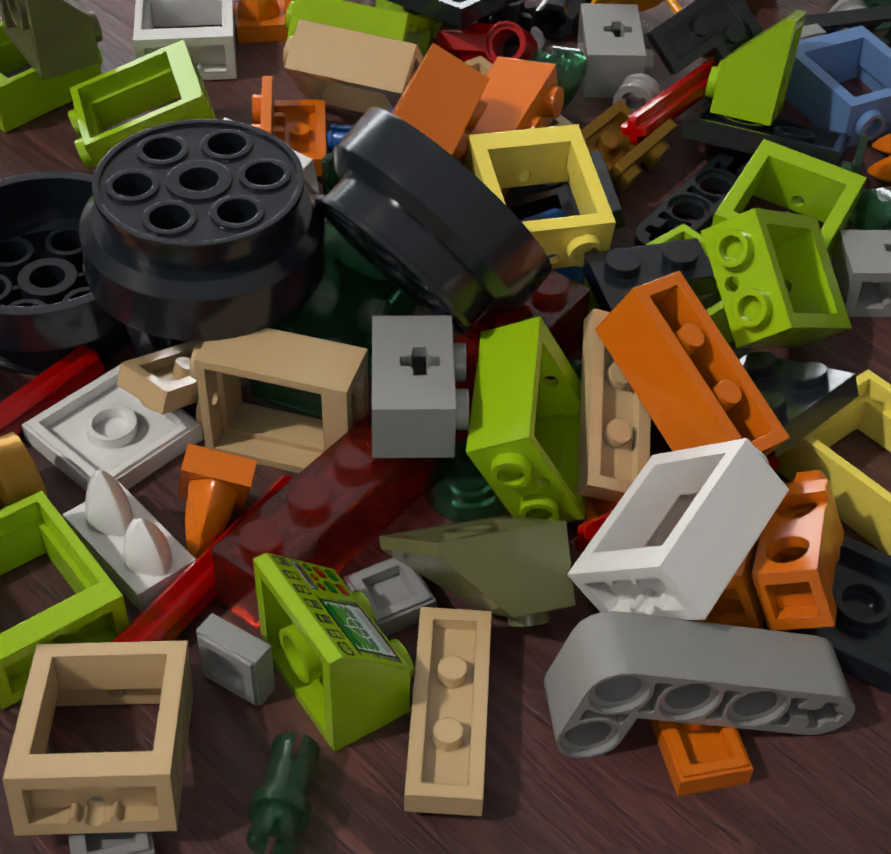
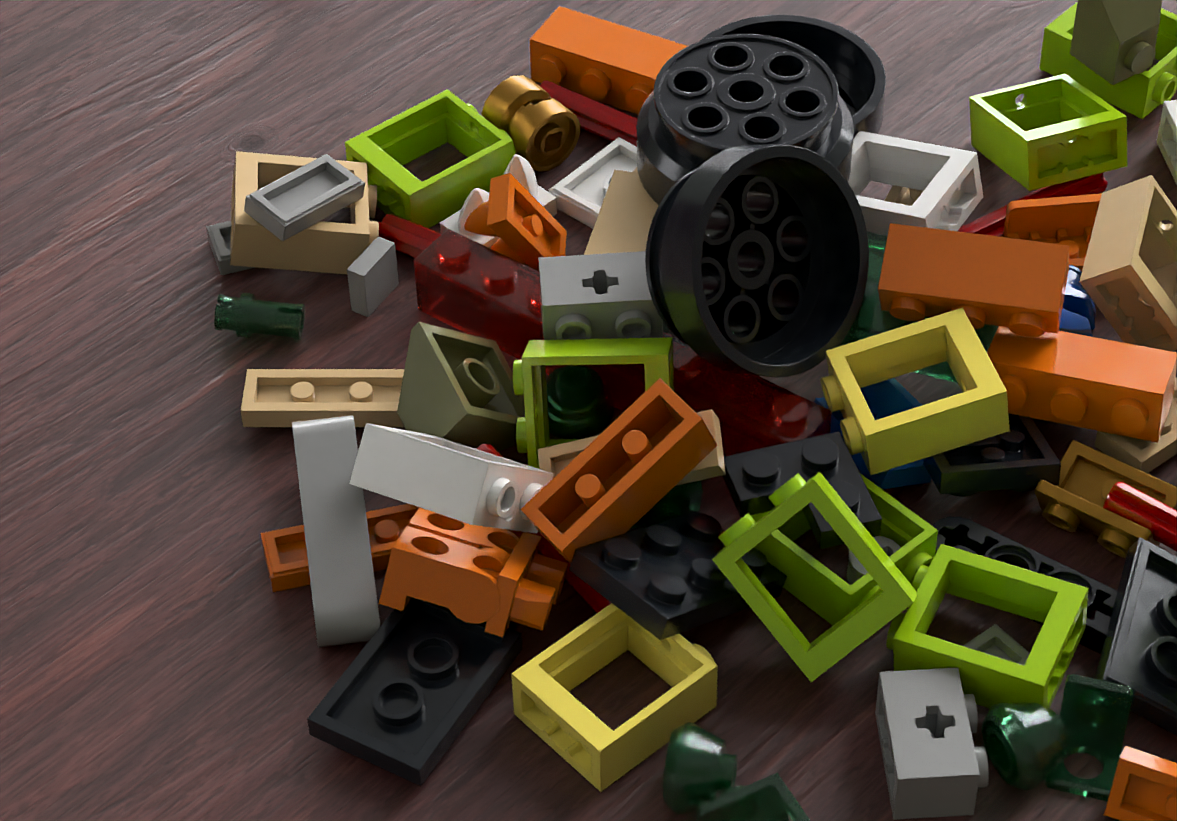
camera: 90 degrees right, 0 degrees up
lime slope [253,553,415,752] -> none
none -> light grey tile [244,154,365,241]

